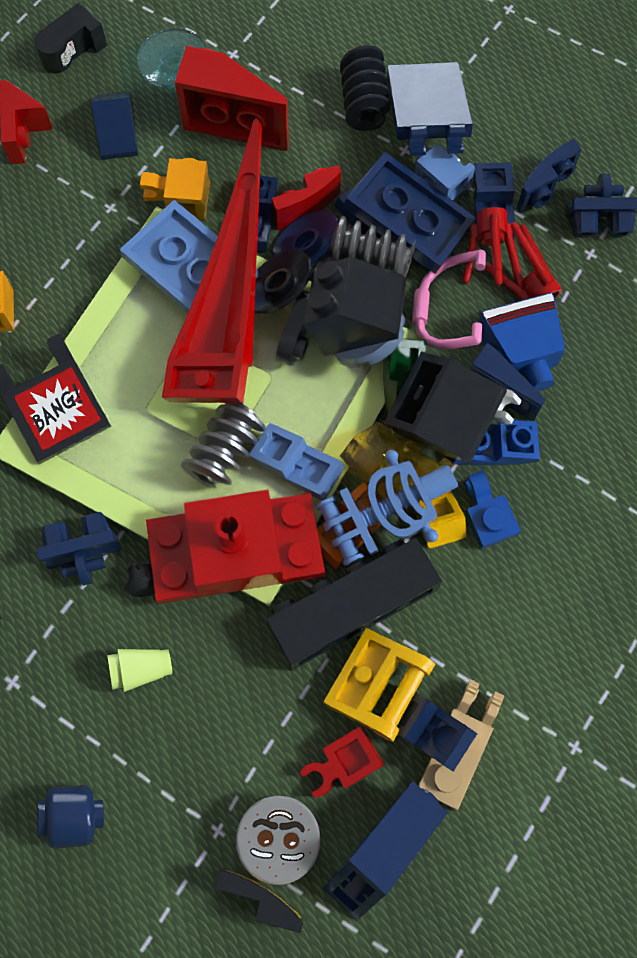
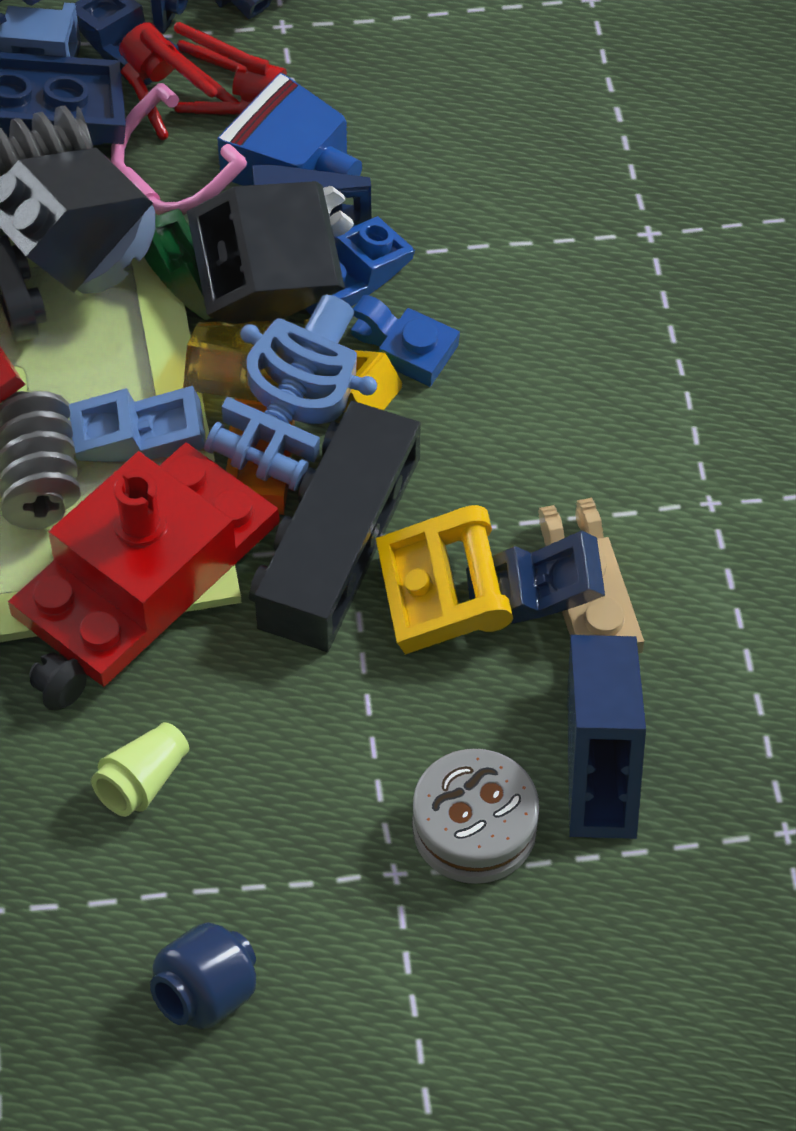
camera: 40 degrees left, 15 degrees down
black slope [215,868,304,933] -> none
red plate [300,726,385,798] -> none

